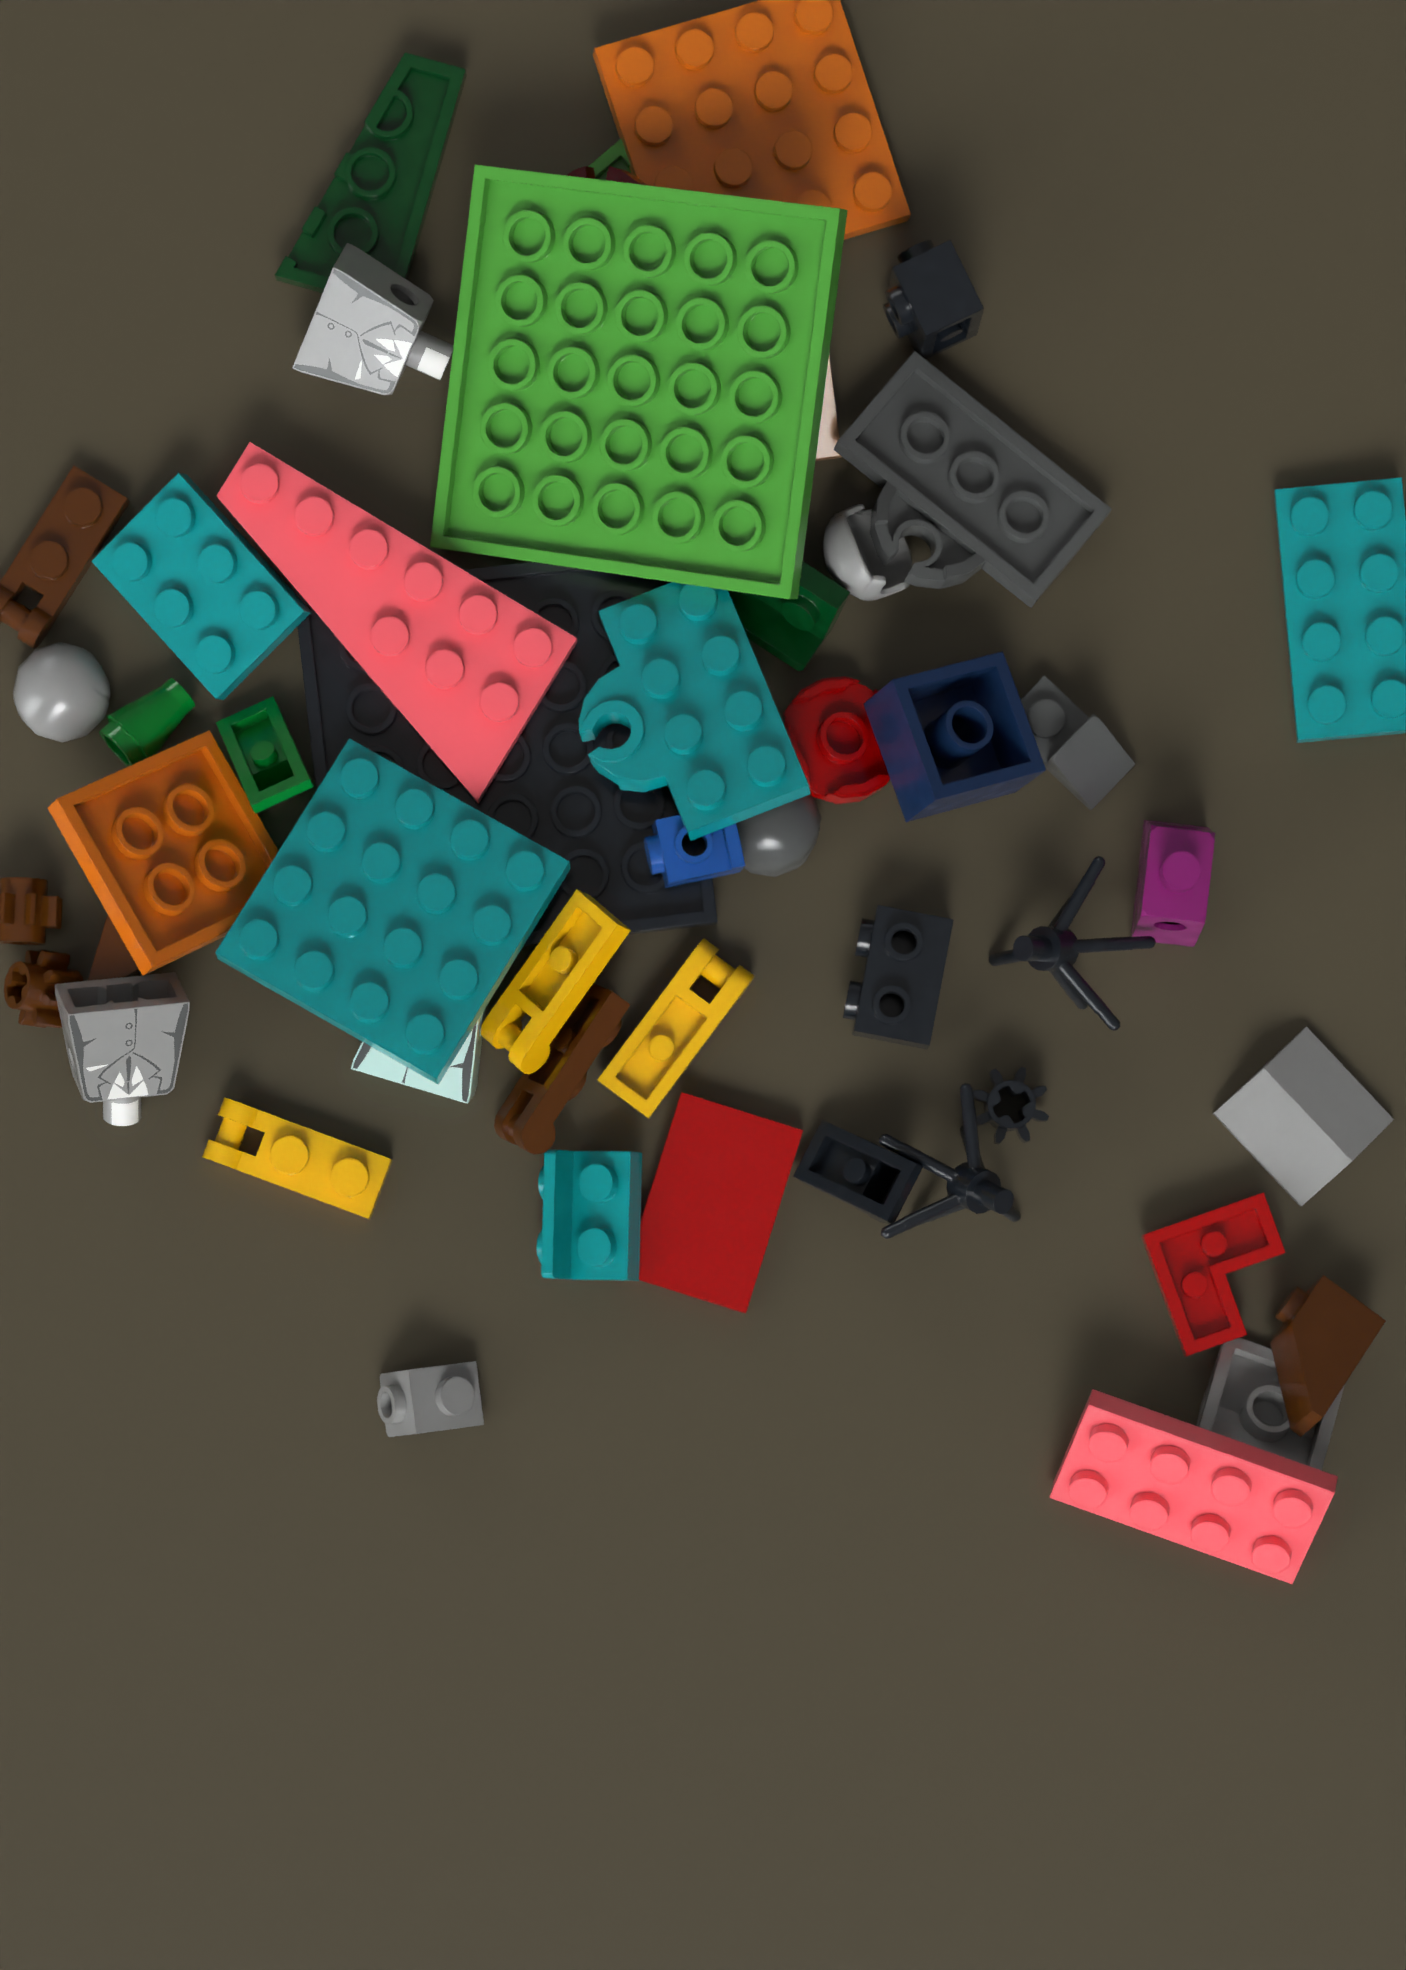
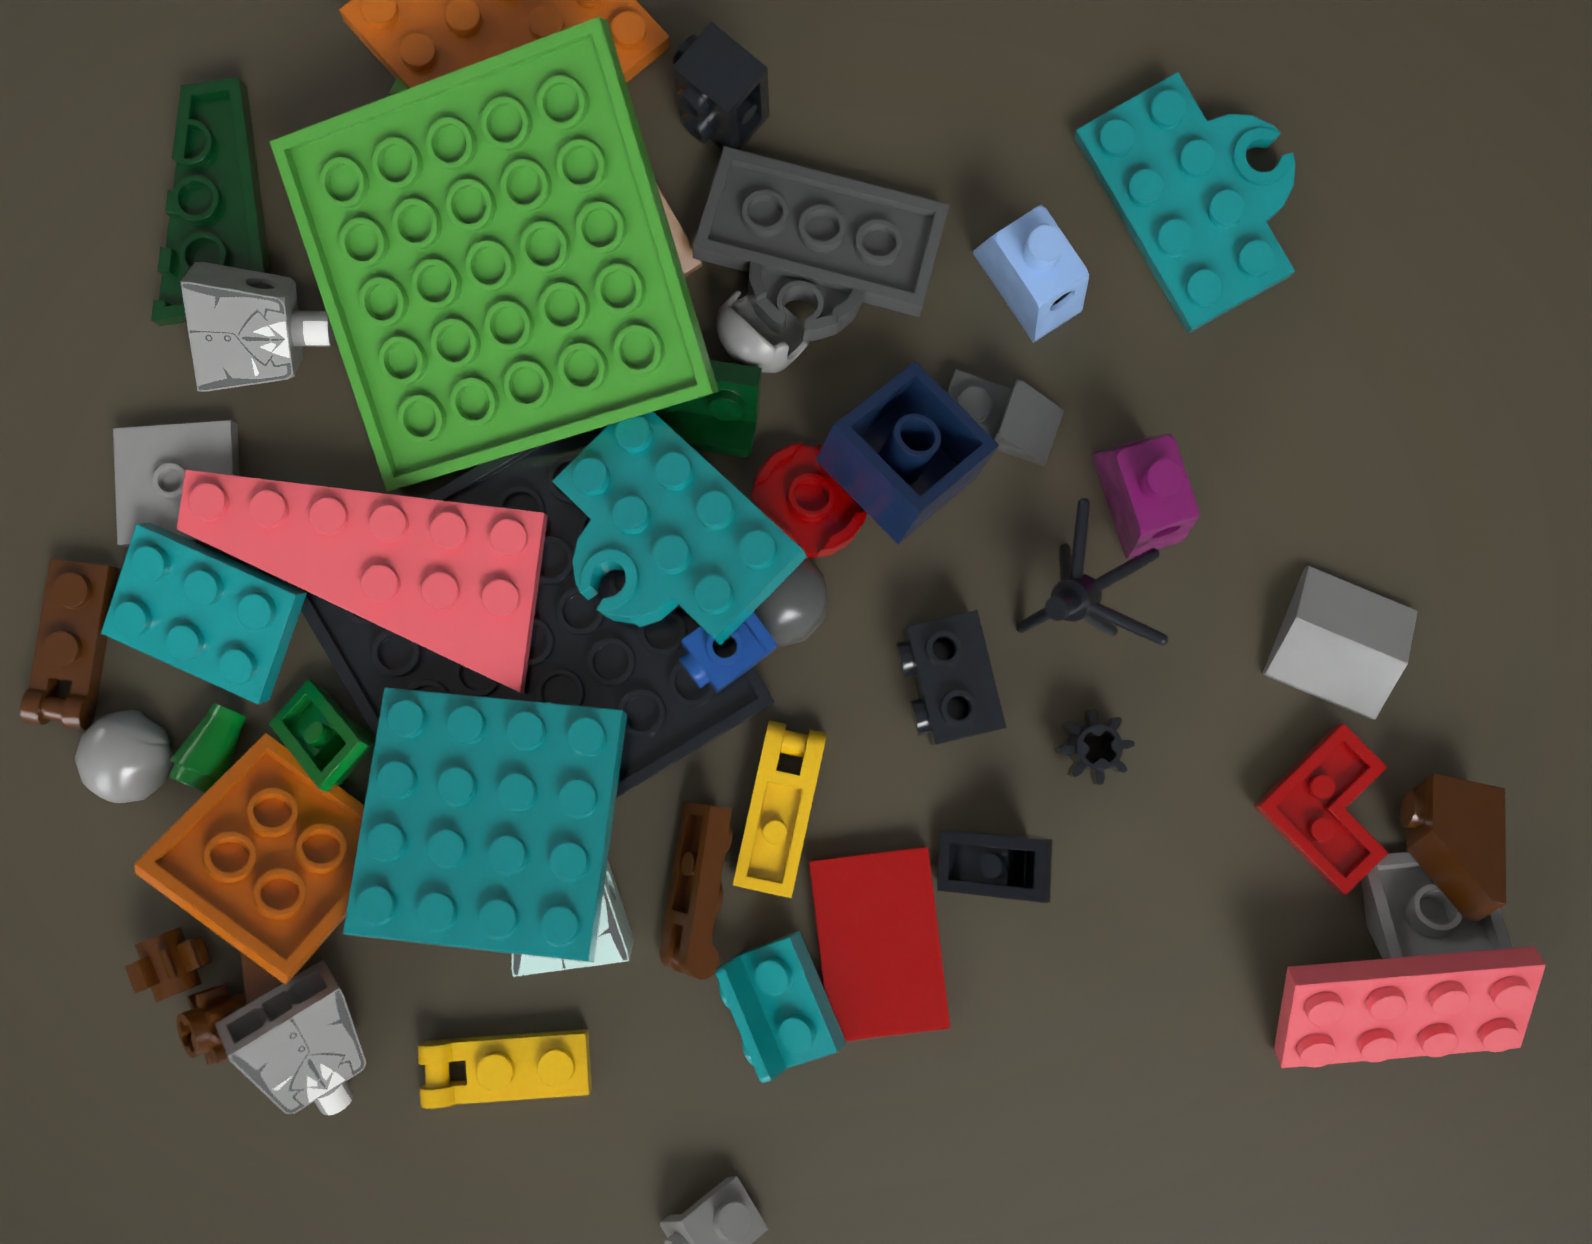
camera: 25 degrees left, 0 degrees up
yellow plate [480,889,631,1074] -> none
black plant [879,1083,1021,1239] -> none
none -> light grey plate [113,420,240,547]
none -> light blue torso [973,205,1089,343]

